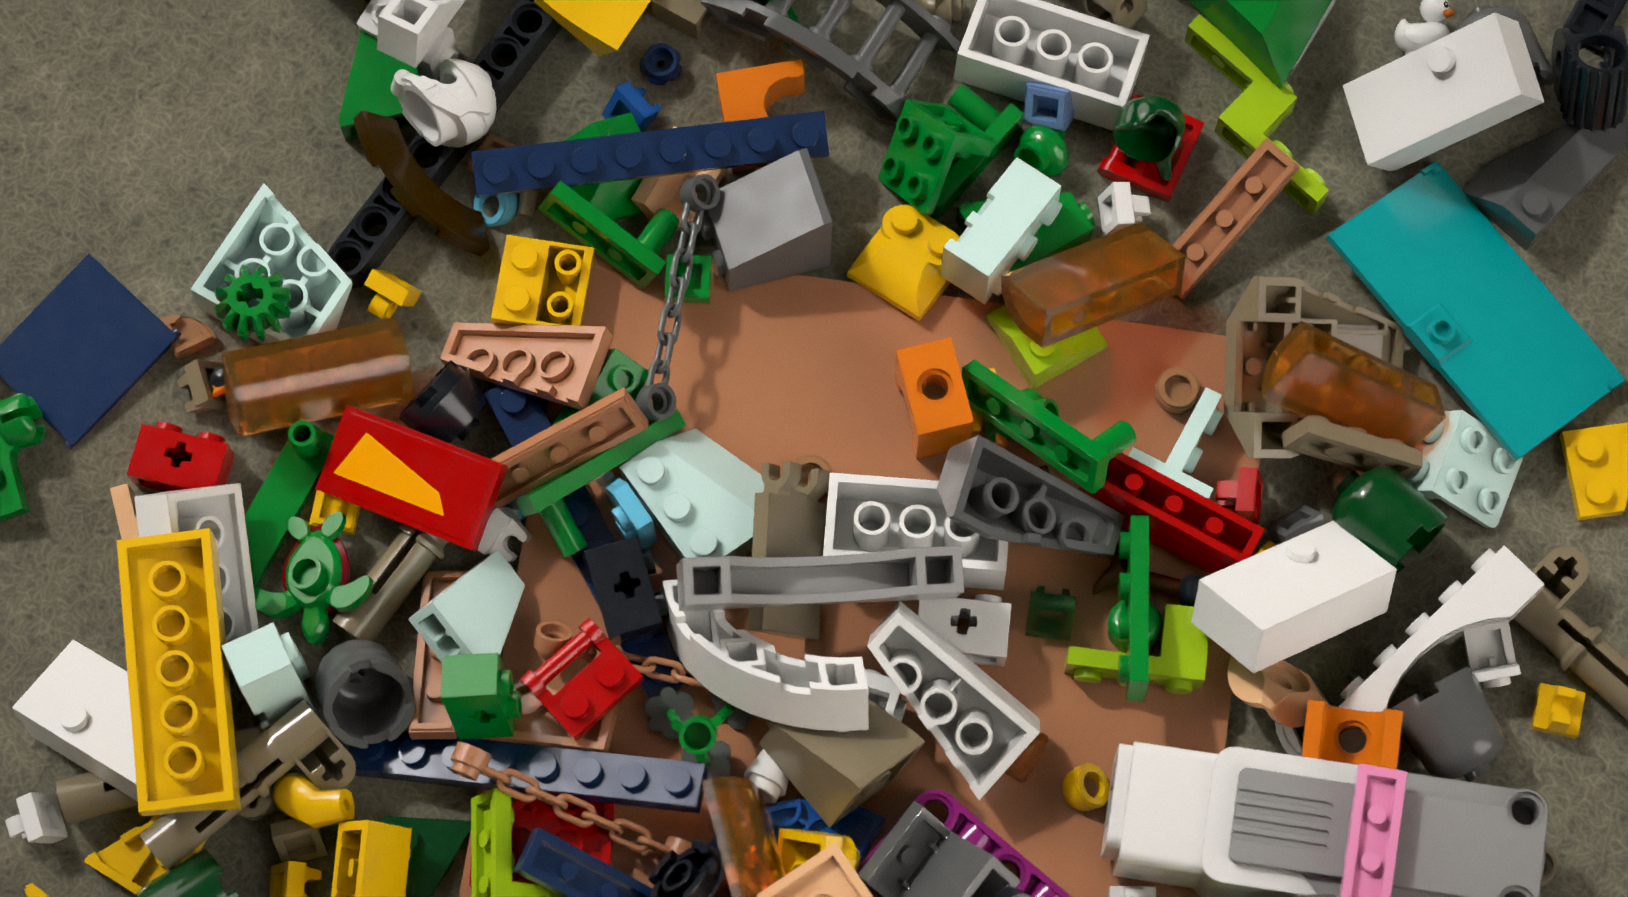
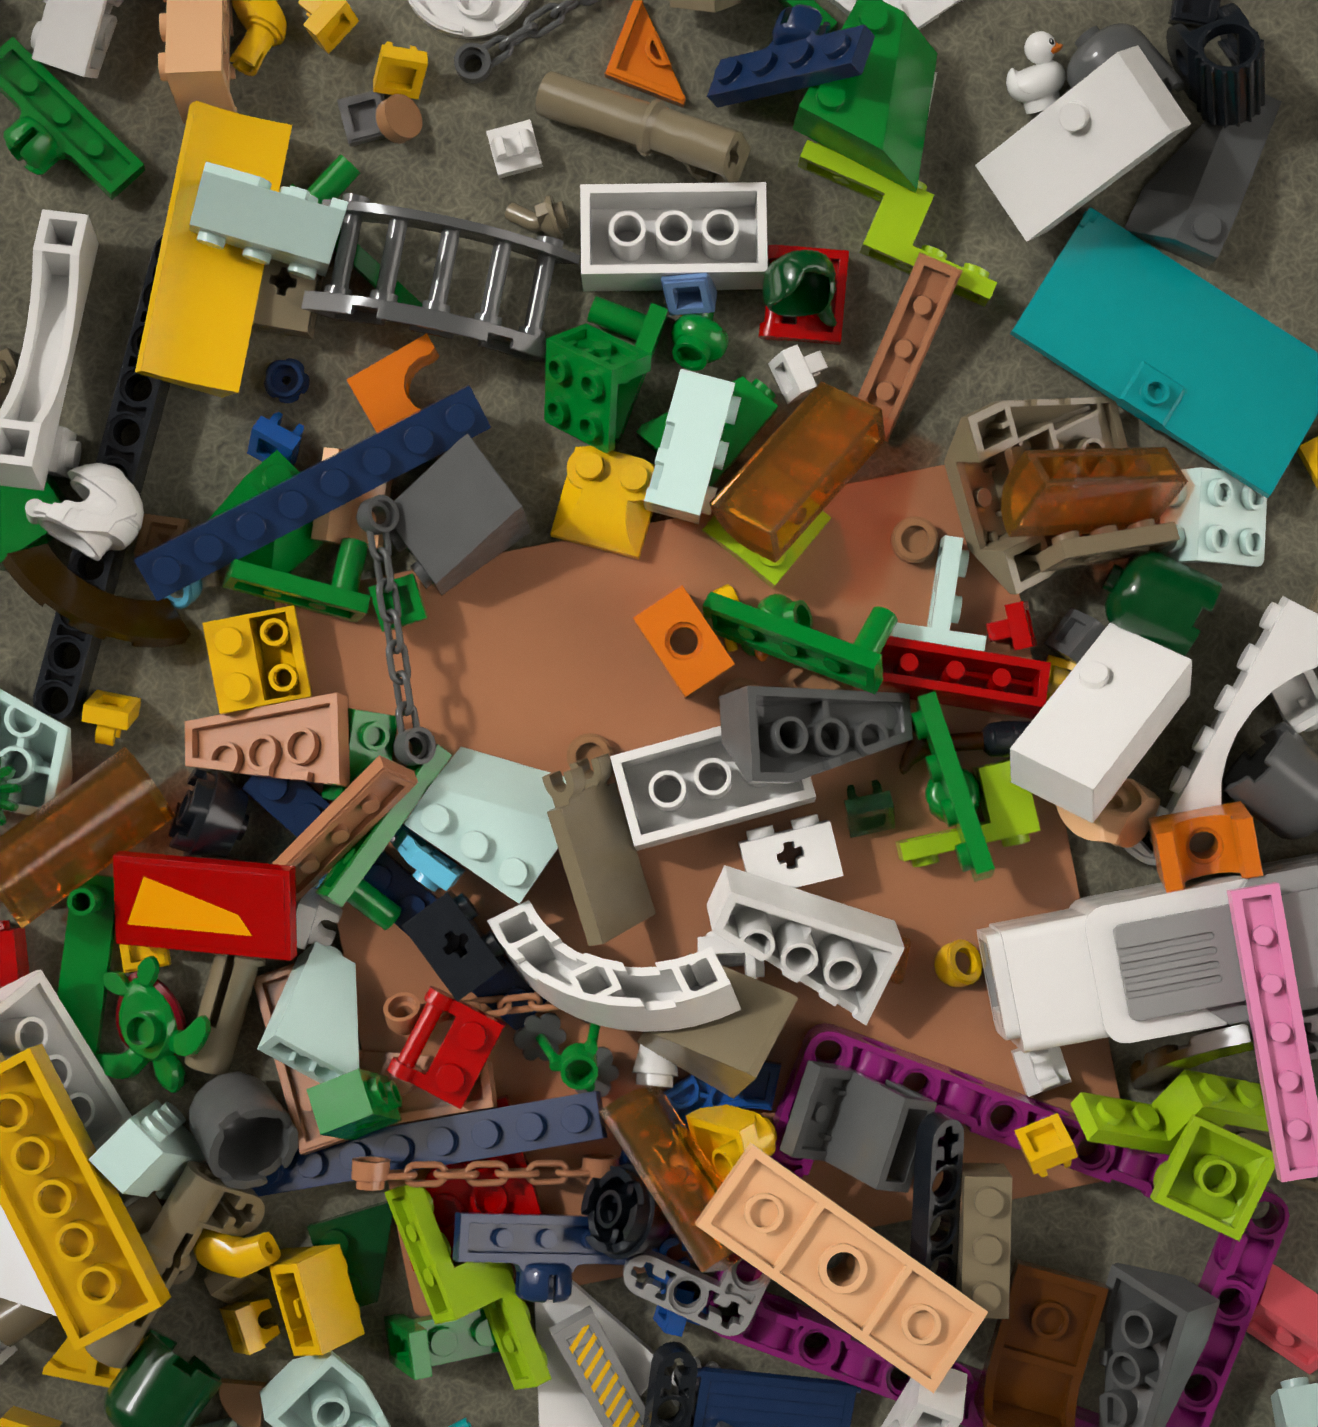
camera: 25 degrees left, 15 degrees up
light grey arch [677,546,964,611] -> none

